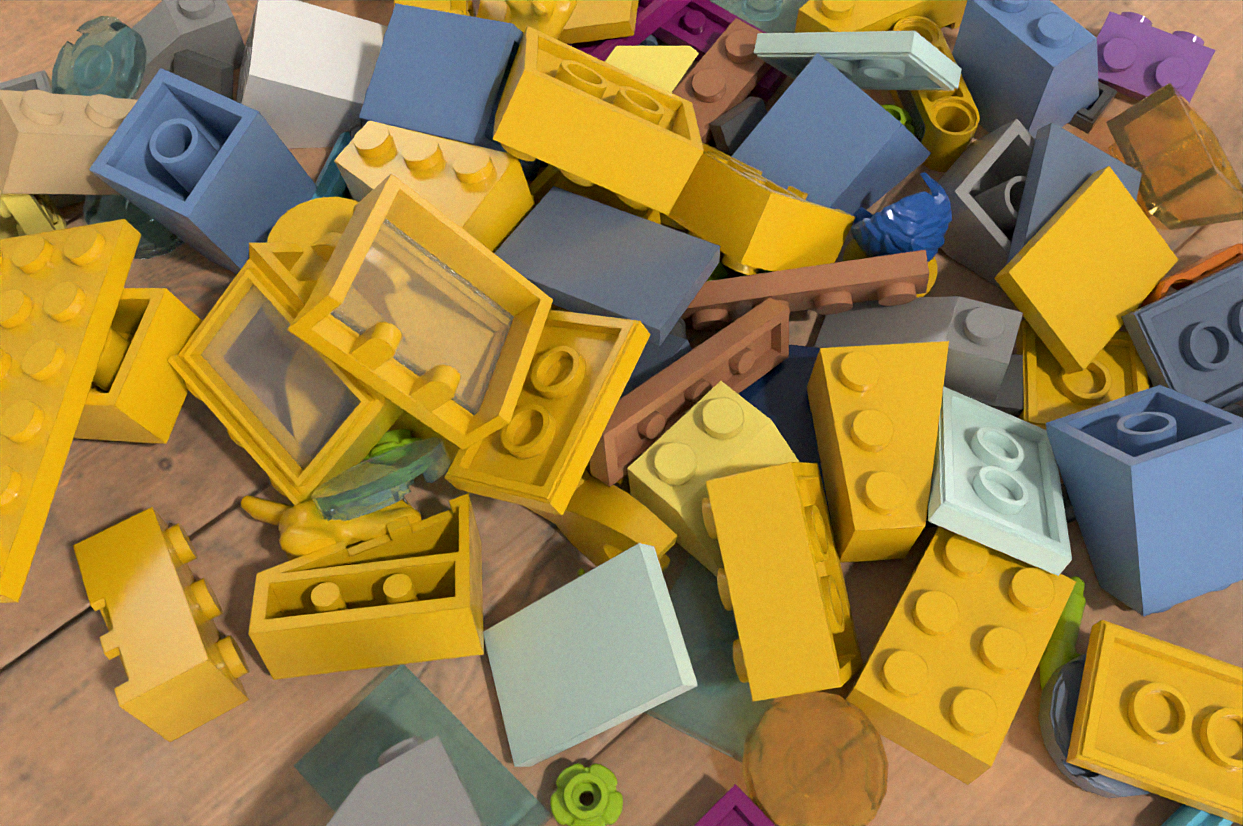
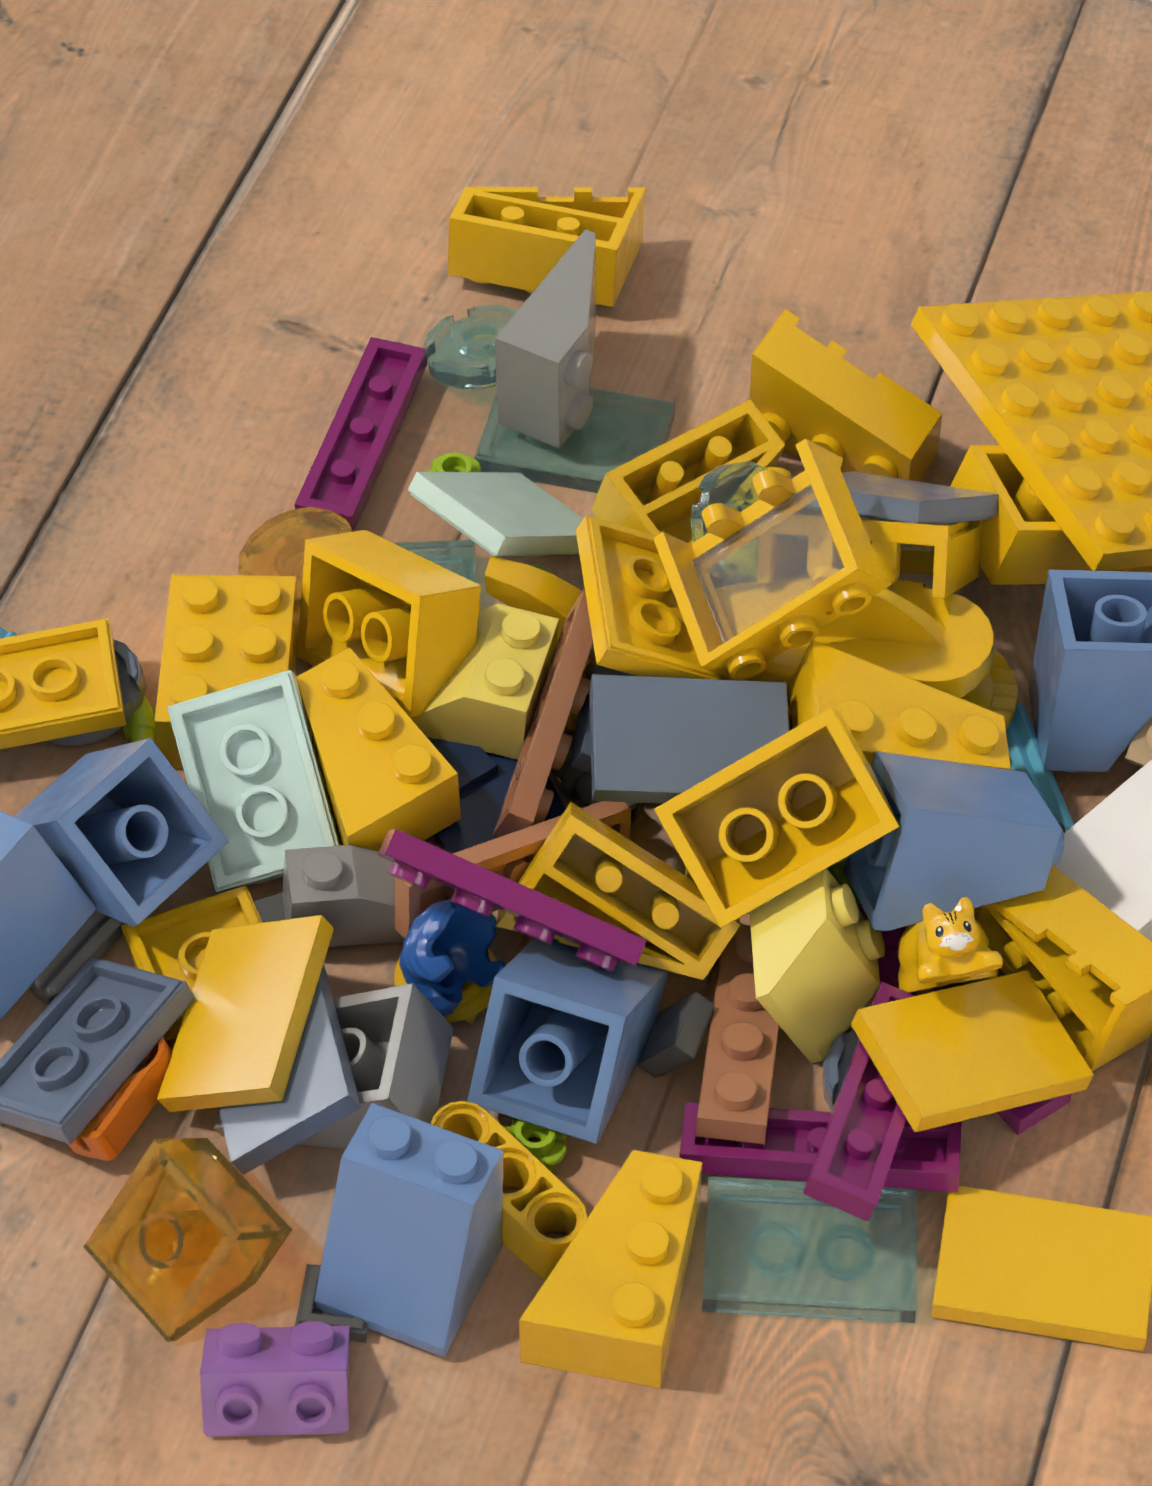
camera: 150 degrees right, 10 degrees down
light aqua tile [754,31,962,91] -> none
none -> magenta plate [377,829,647,972]
none -> sand blue tile [788,471,998,525]

